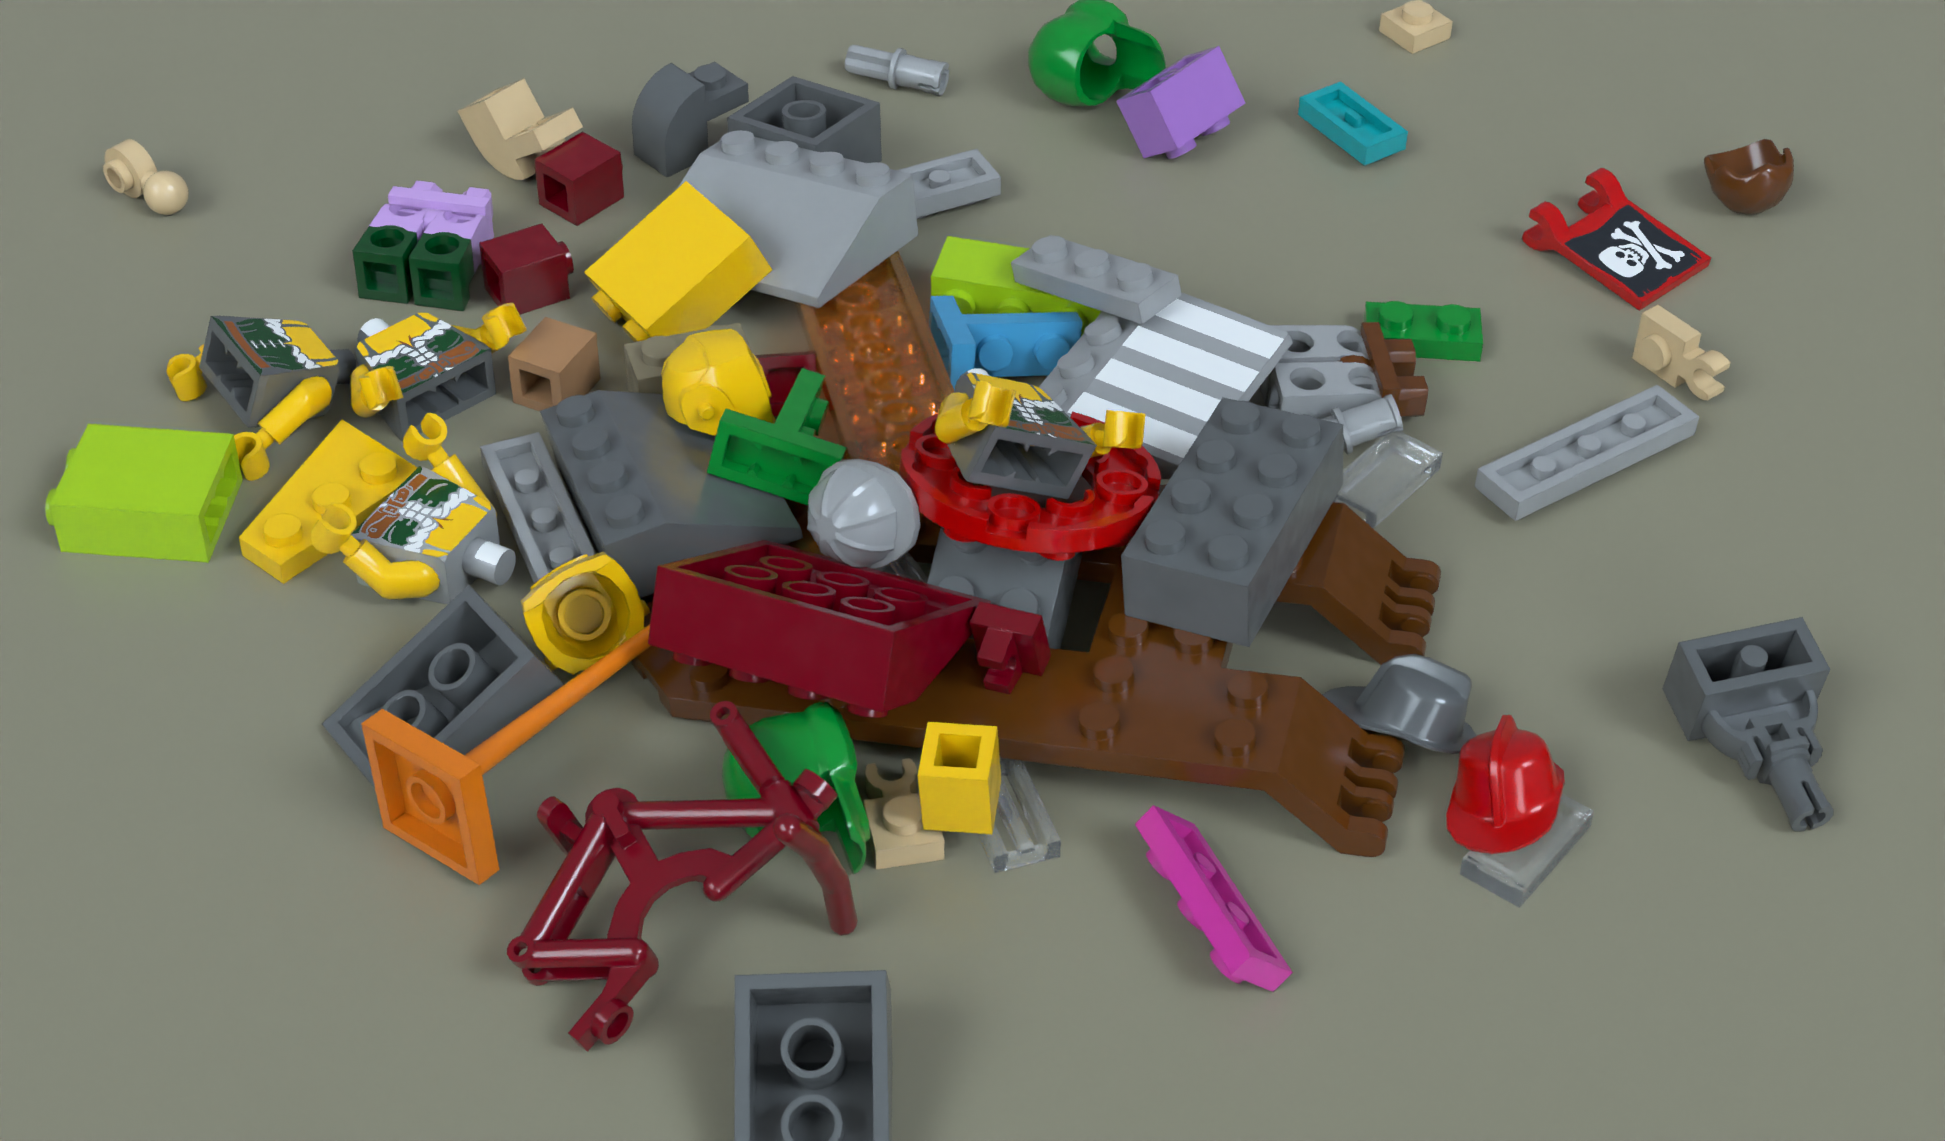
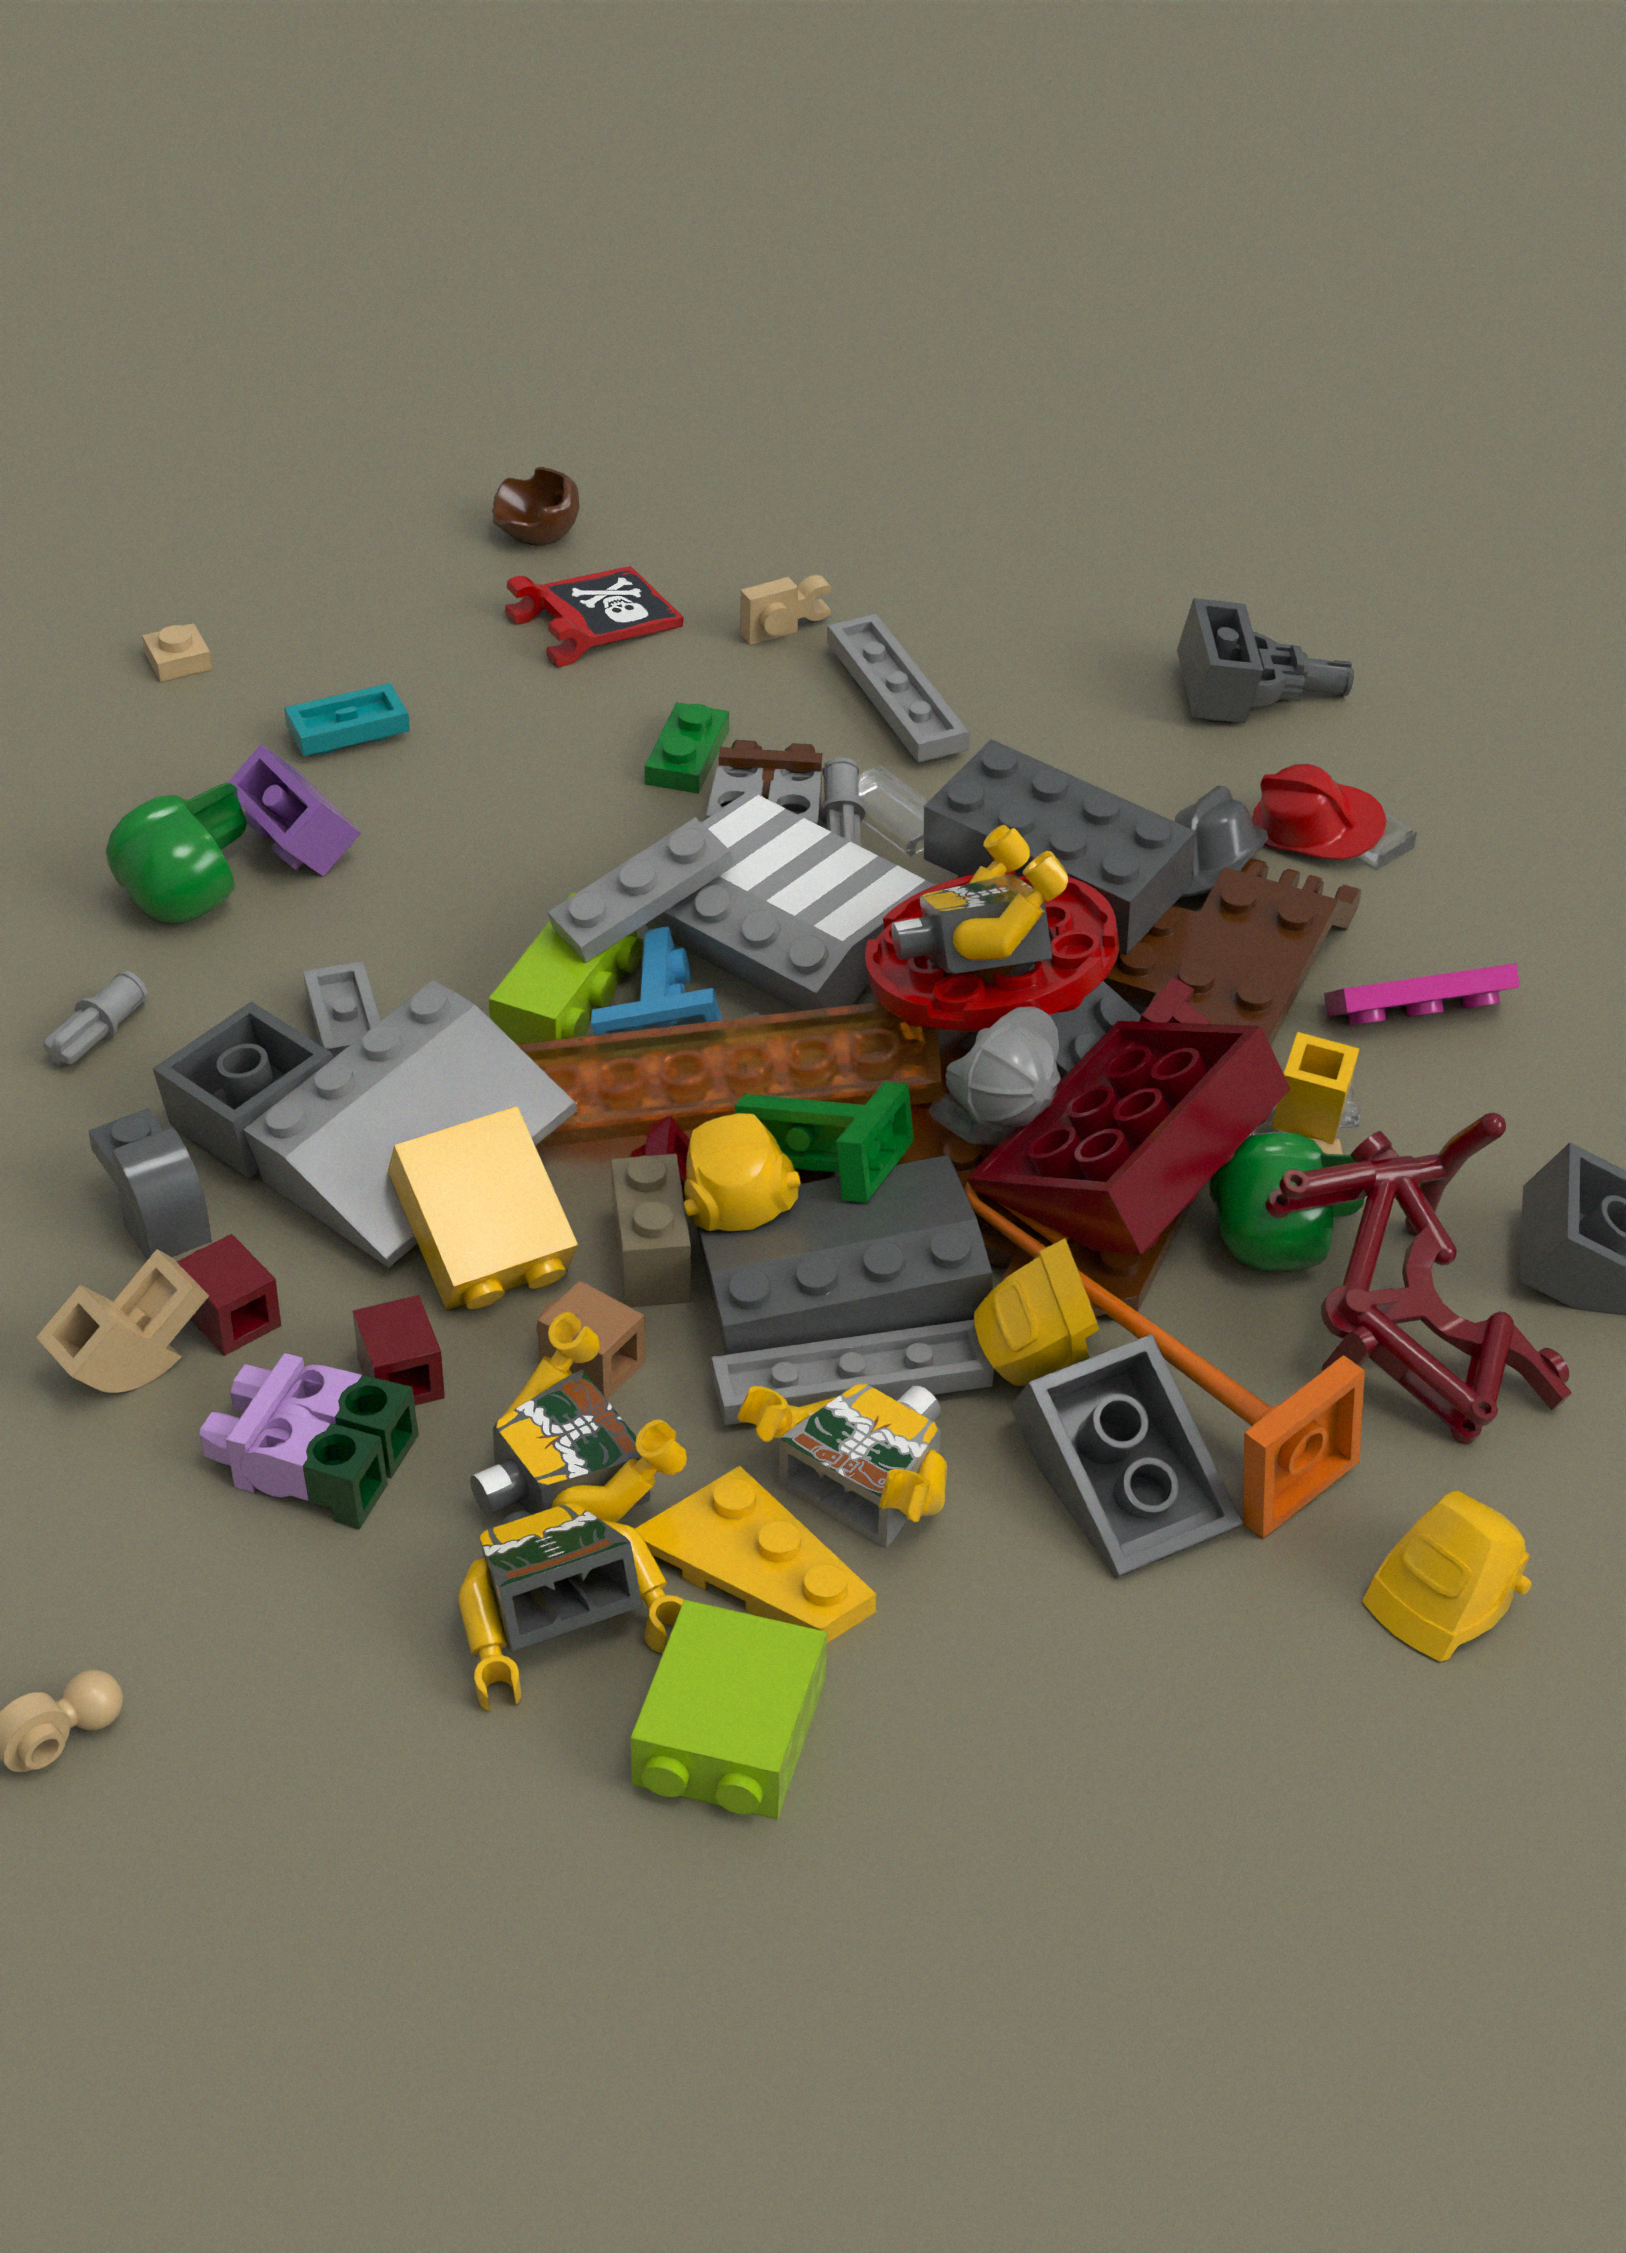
camera: 80 degrees left, 0 degrees up
none -> yellow helmet [1362,1490,1532,1662]

